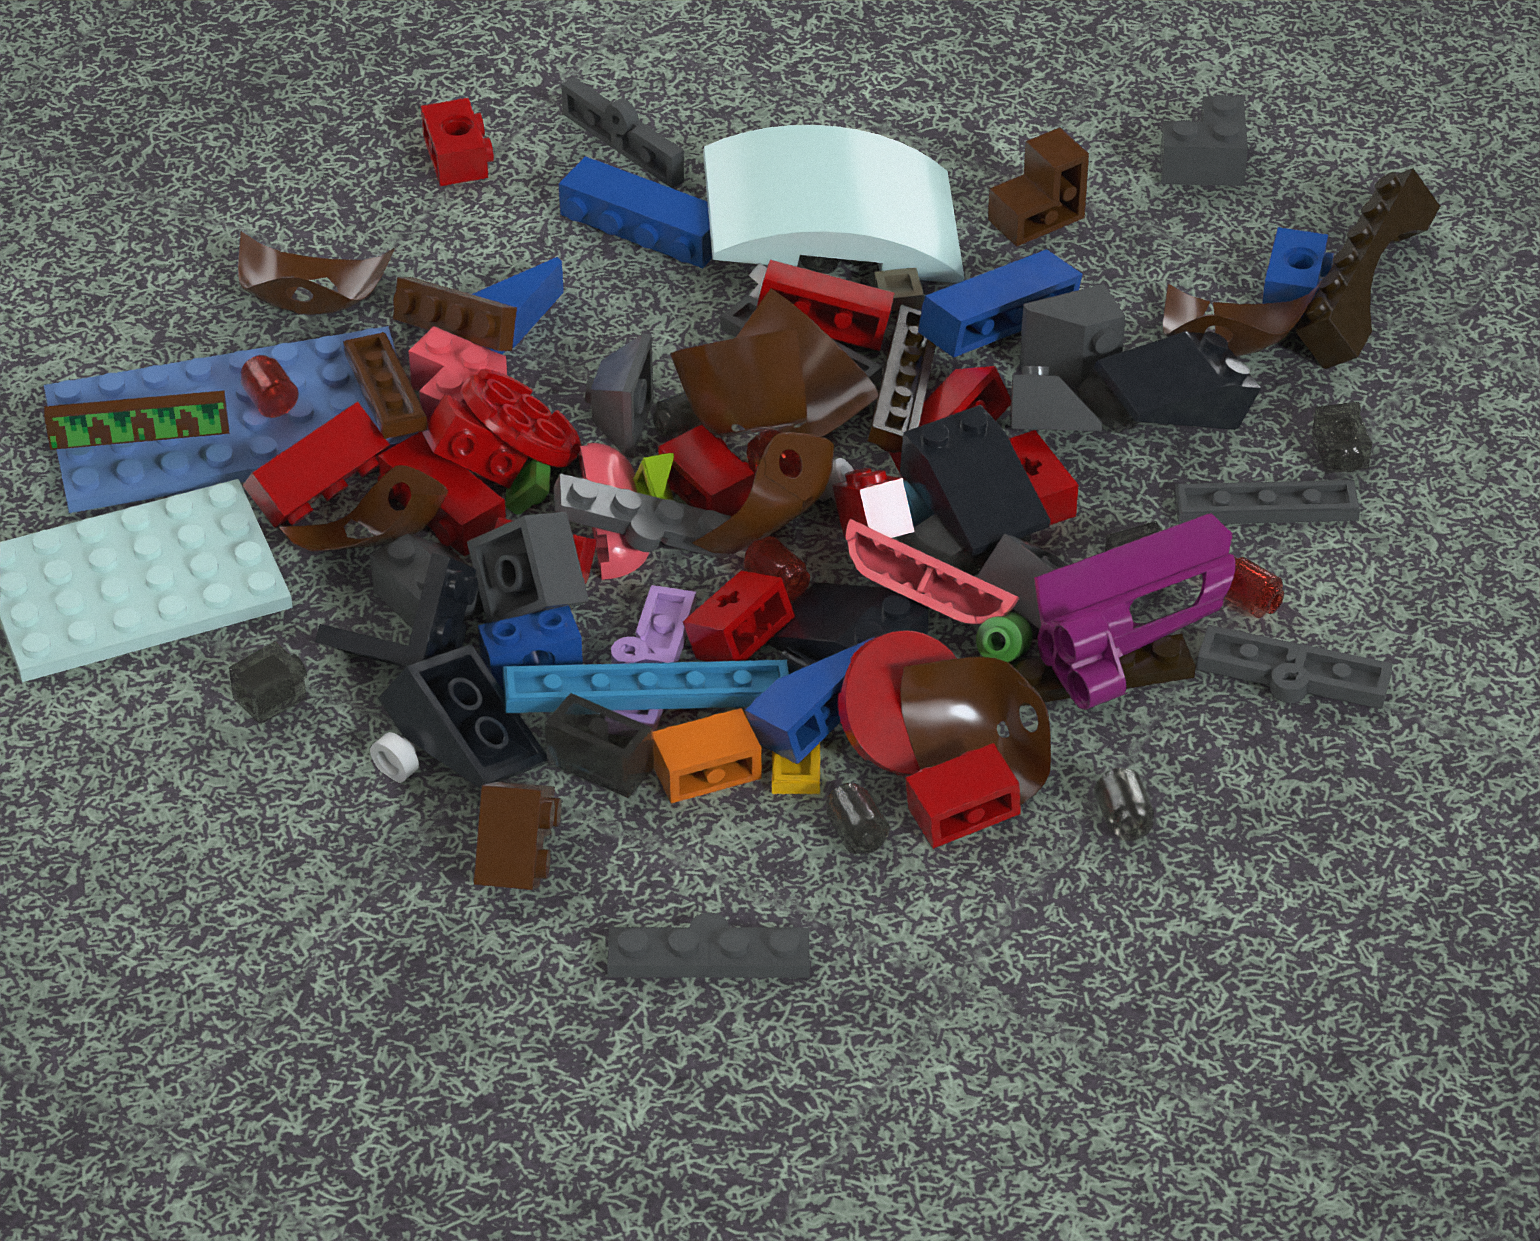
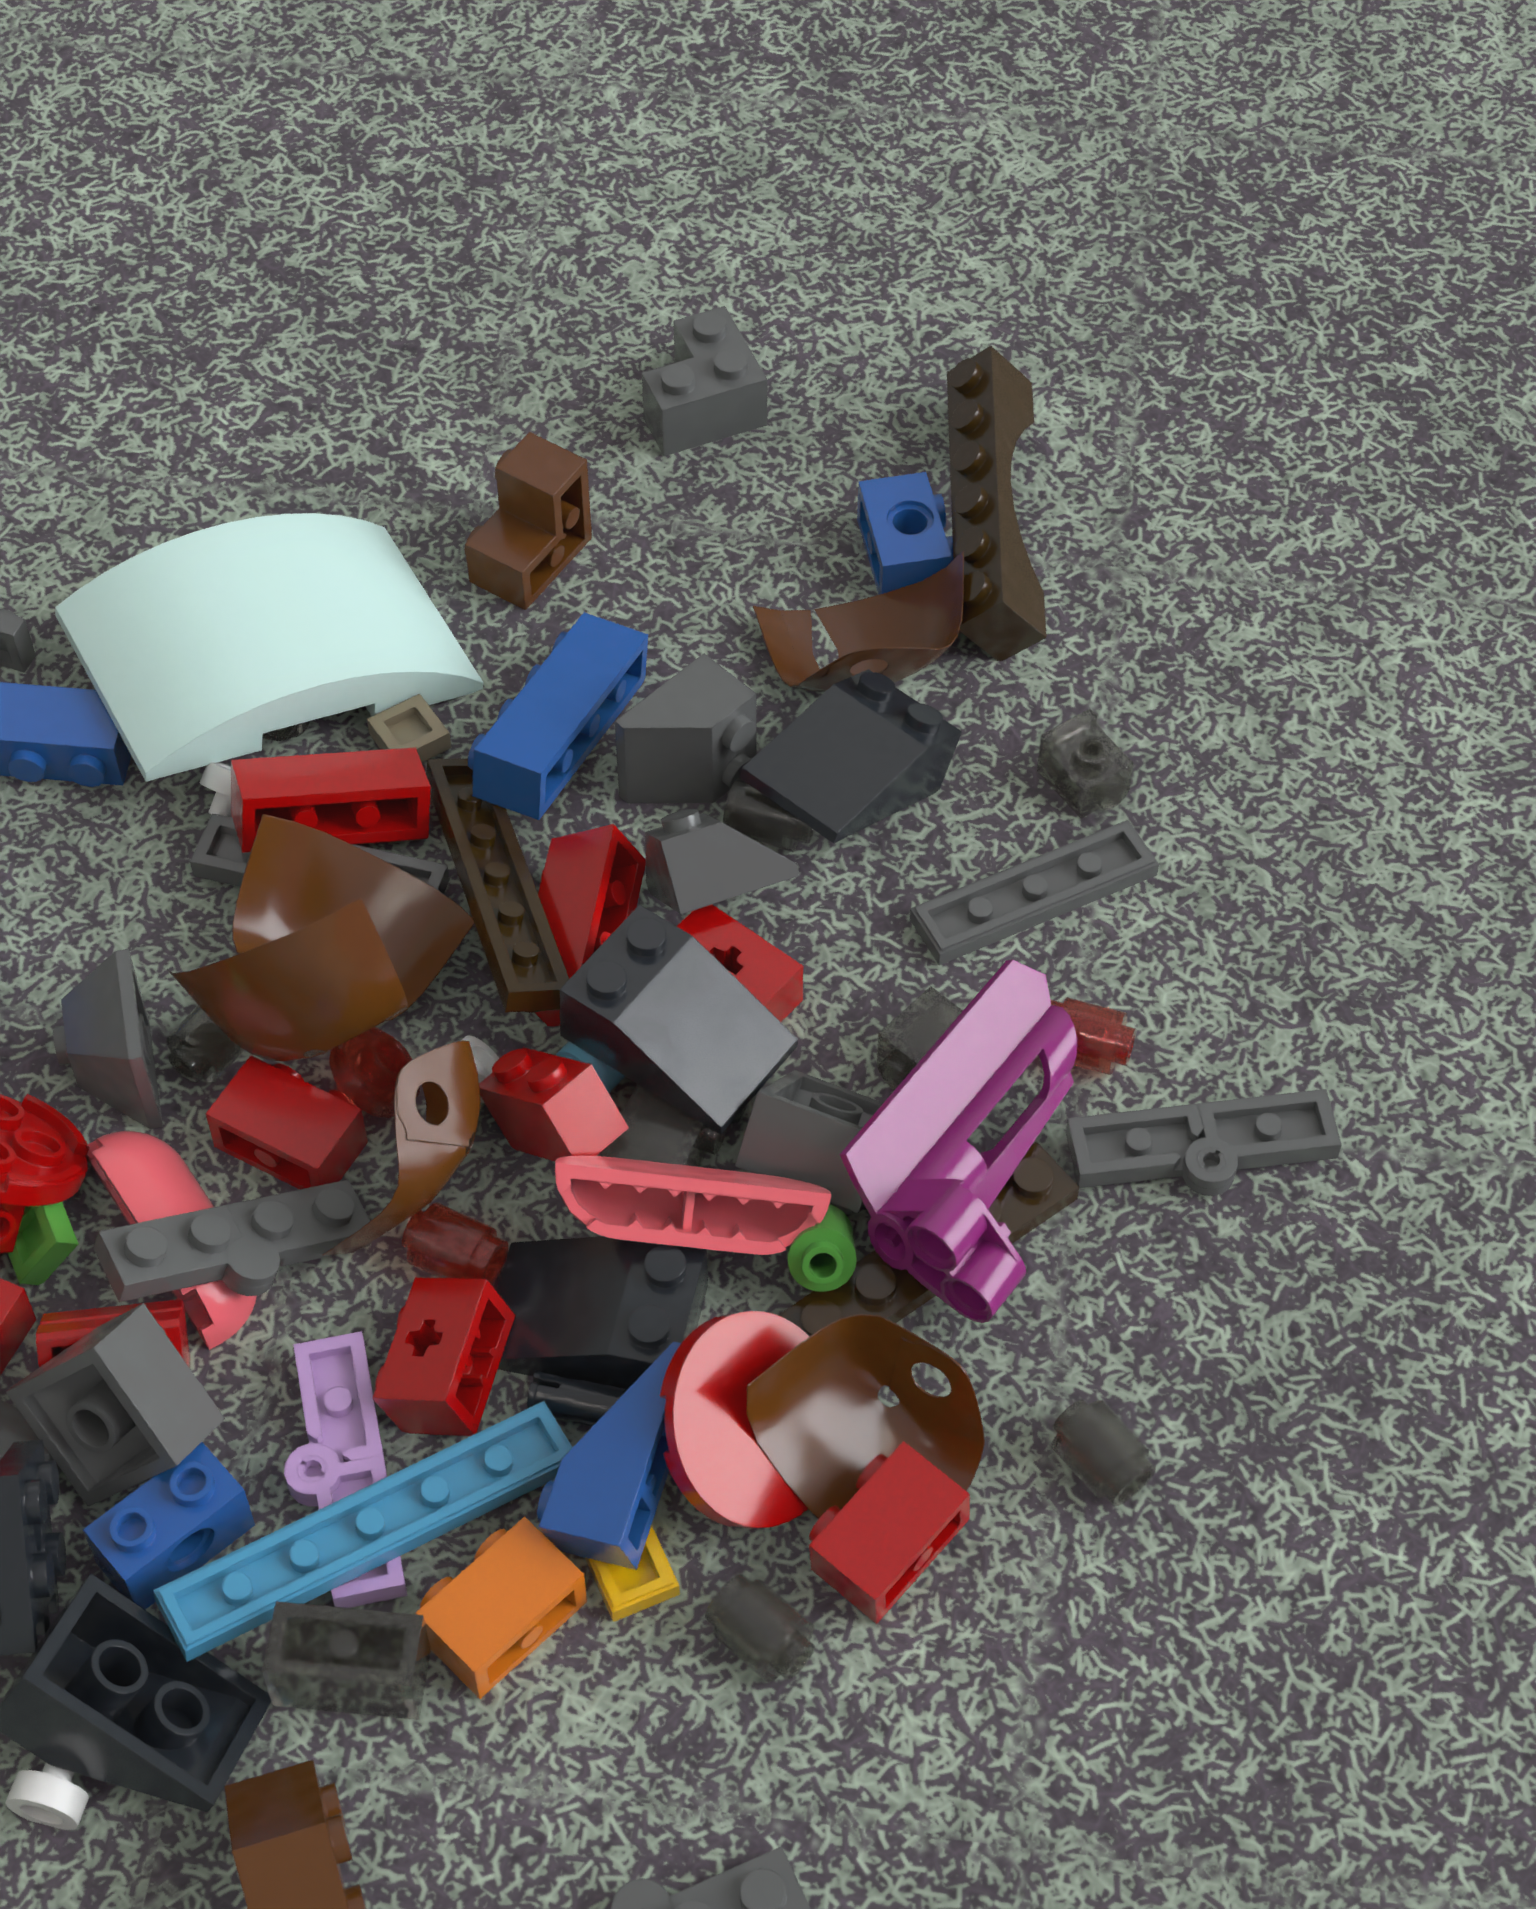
camera: 25 degrees left, 10 degrees up
lime slope [633,453,674,501] -> none

